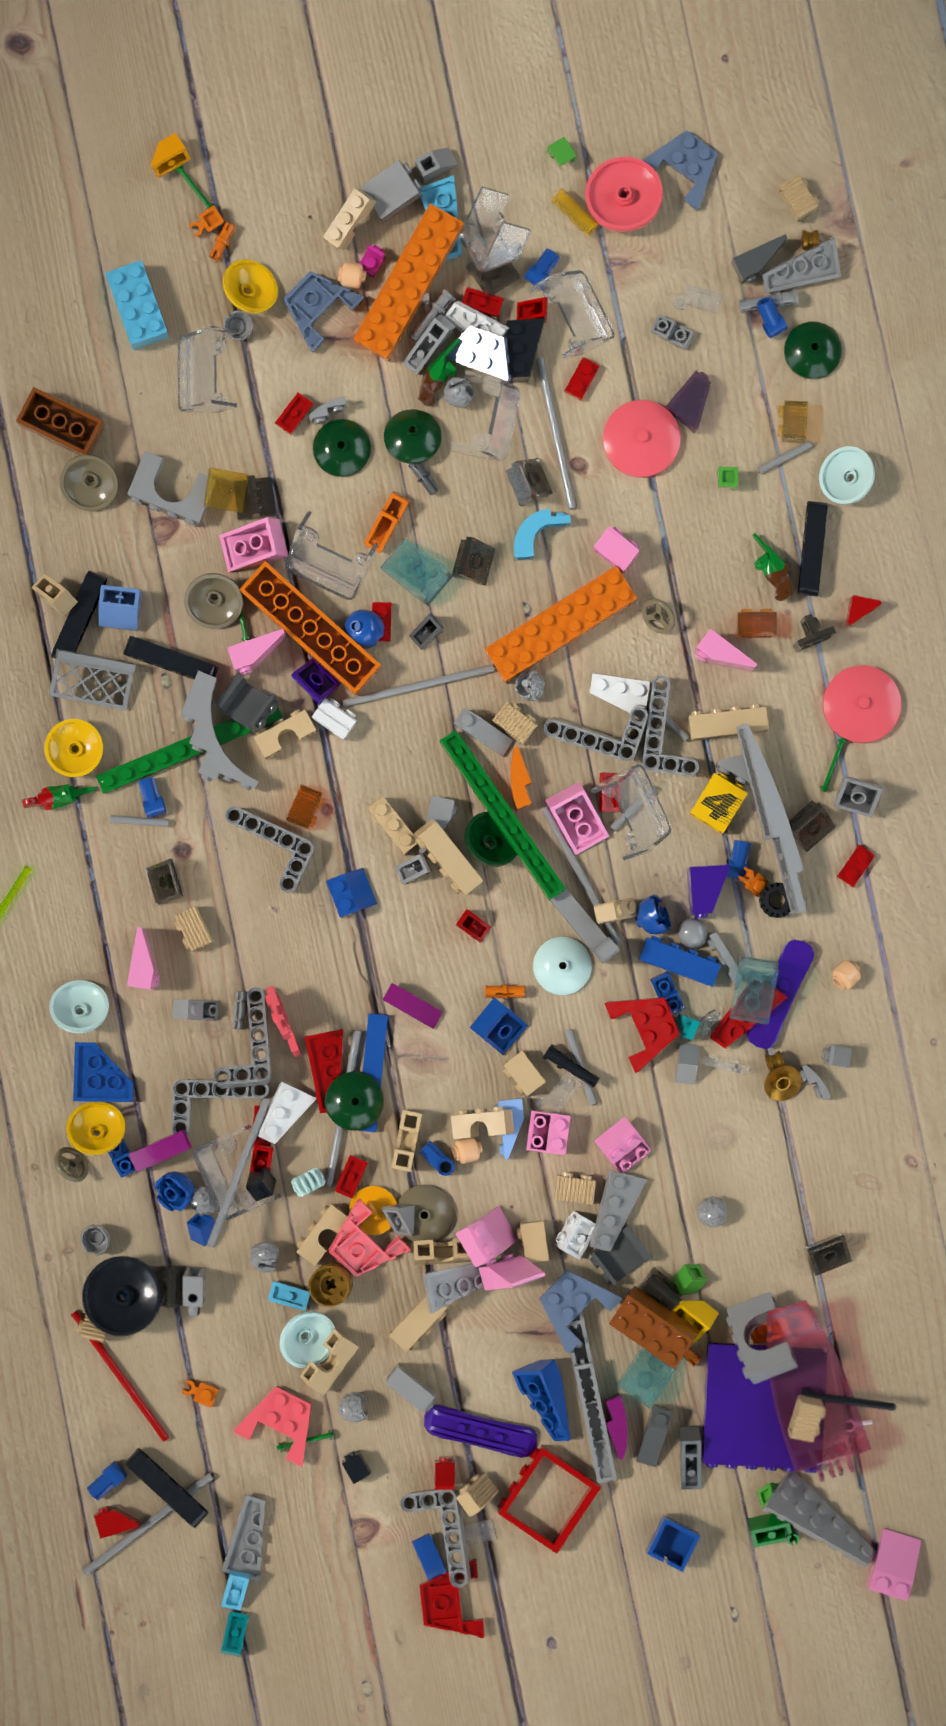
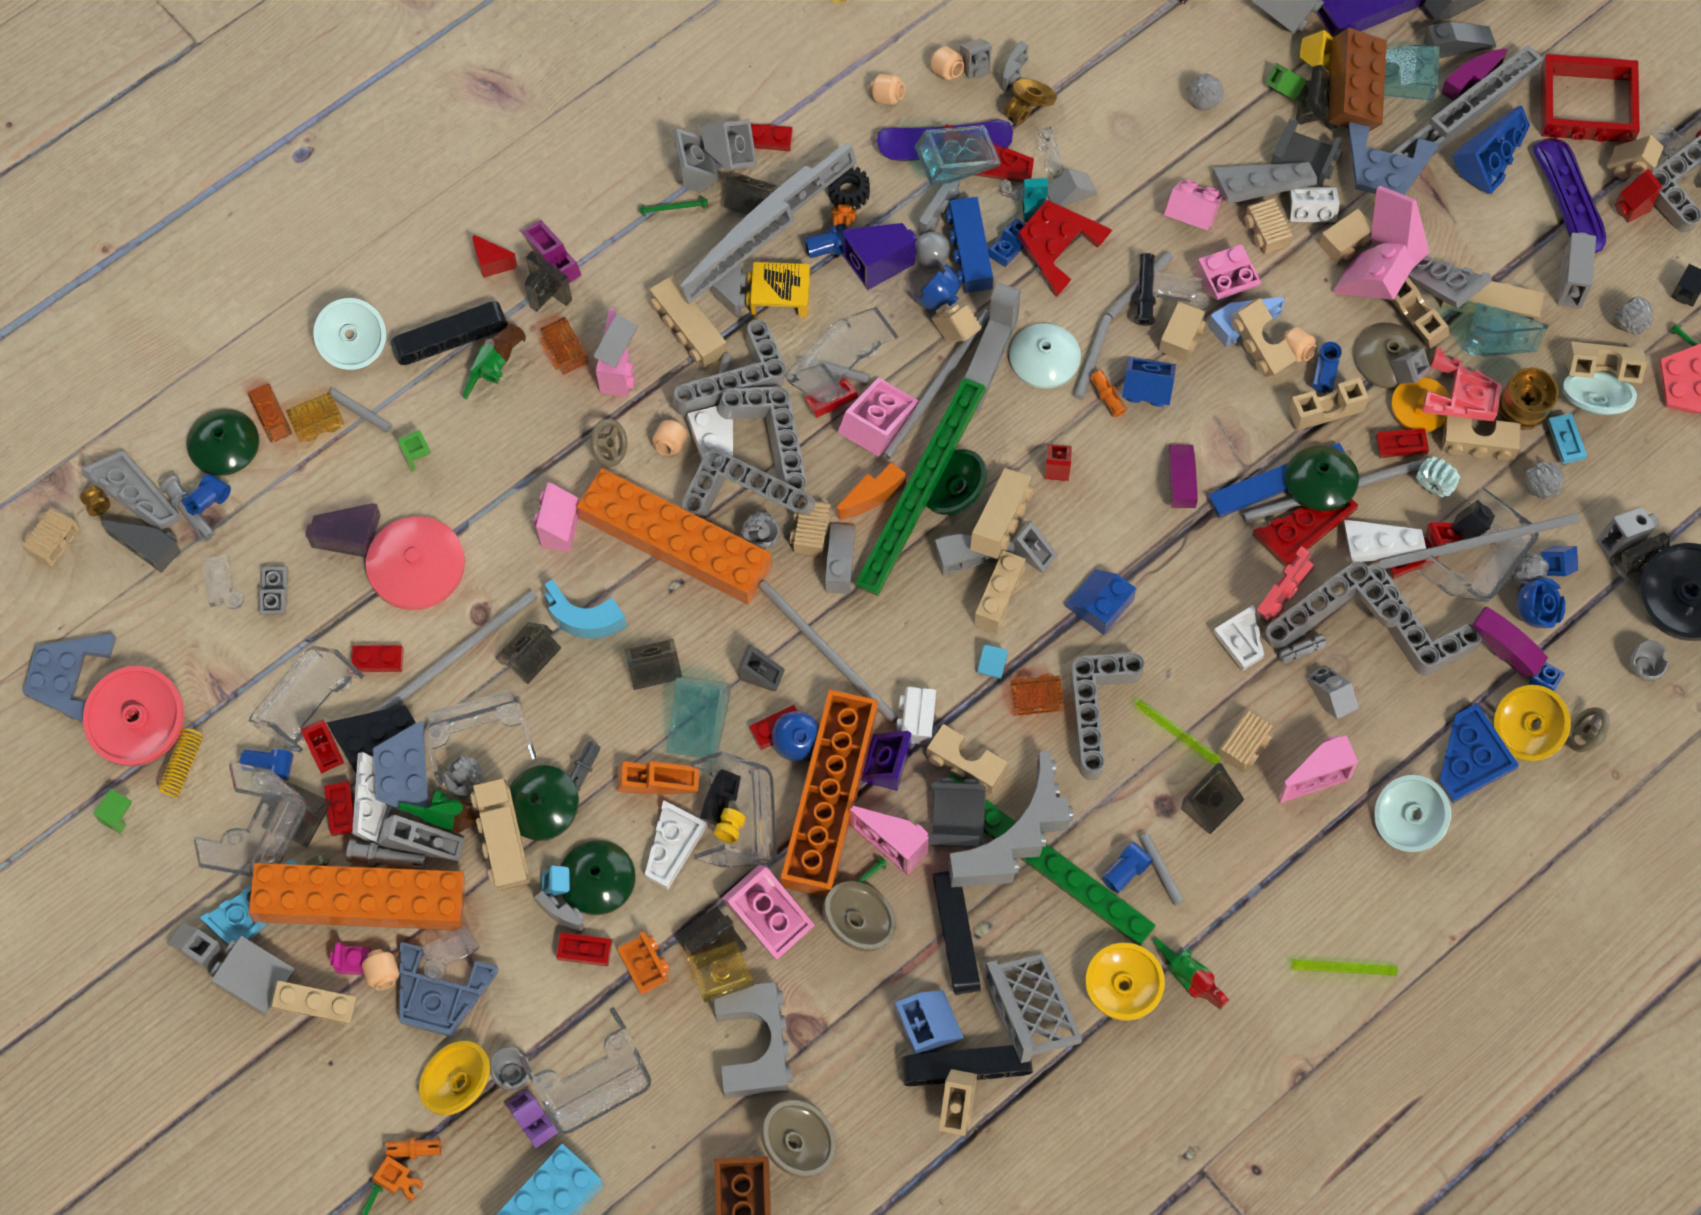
camera: 115 degrees left, 20 degrees down
coral dish [823,665,901,743] -> none
none -> clear orange brick [248,384,292,443]
none -> olive plate [305,854,330,866]
none -> clear hinge [420,925,480,981]
none -> tan piece [470,778,532,891]
none -> medium lavender slope [505,1088,558,1148]
none -> magenta slope [522,220,582,287]
none -> medium azure slope [541,865,570,897]
none -> light grey slope [593,314,639,368]
none -> orange bracket [617,930,670,996]
none -> white wing [645,800,708,890]
none -> light nougat head [652,420,687,456]
none -> light grey beam [682,449,815,518]
none -> black slope [700,769,741,825]
none -> light grey slope [701,119,757,170]
none -> yellow wheel [713,808,746,843]
none -> light nougat head [930,46,964,80]
none -> medium azure slope [977,644,1008,679]
none -> light grey bar [1074,314,1112,400]
none -> clear neon green bar [1135,699,1222,766]
none -> white wing [1213,605,1264,671]
none -> clear light blue slope [1462,303,1548,357]

